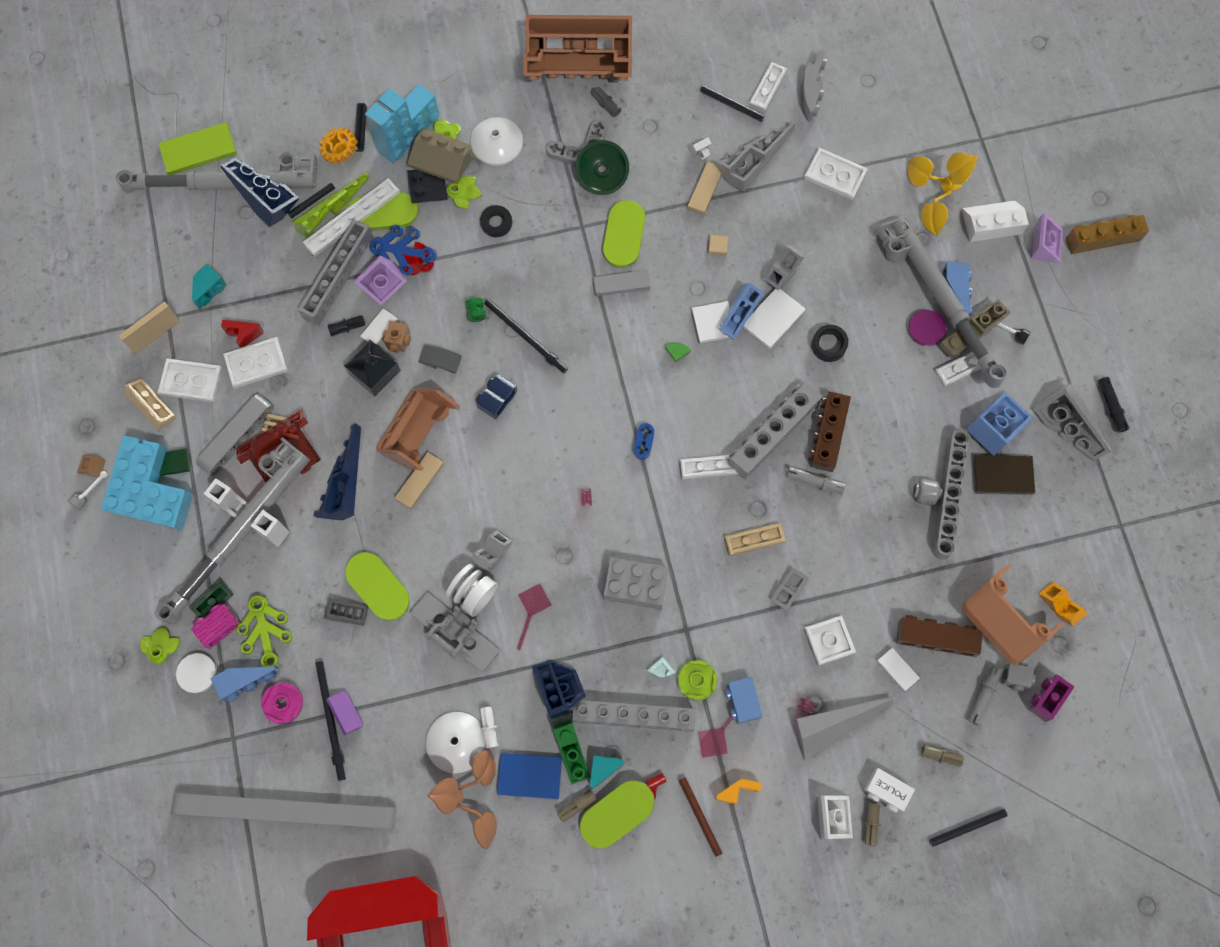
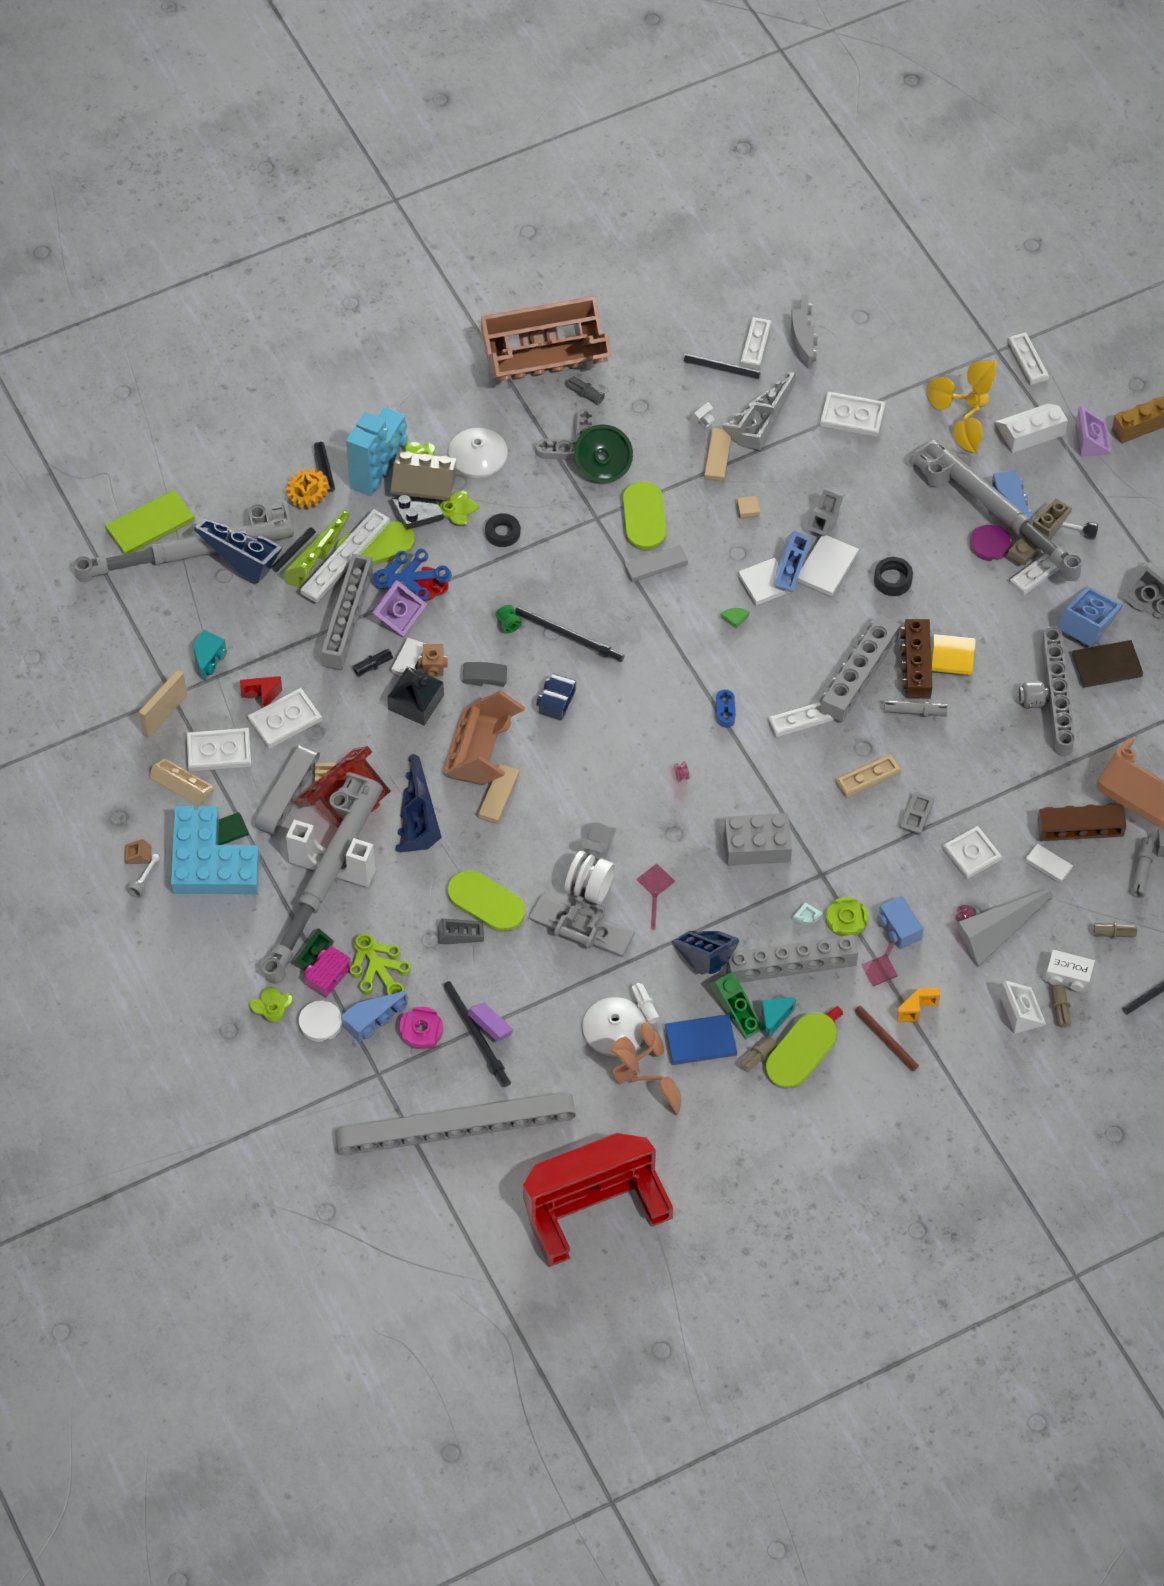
camera: 15 degrees left, 15 degrees down
none -> yellow slope [932,635,975,675]
none -> white tile [1008,332,1049,385]

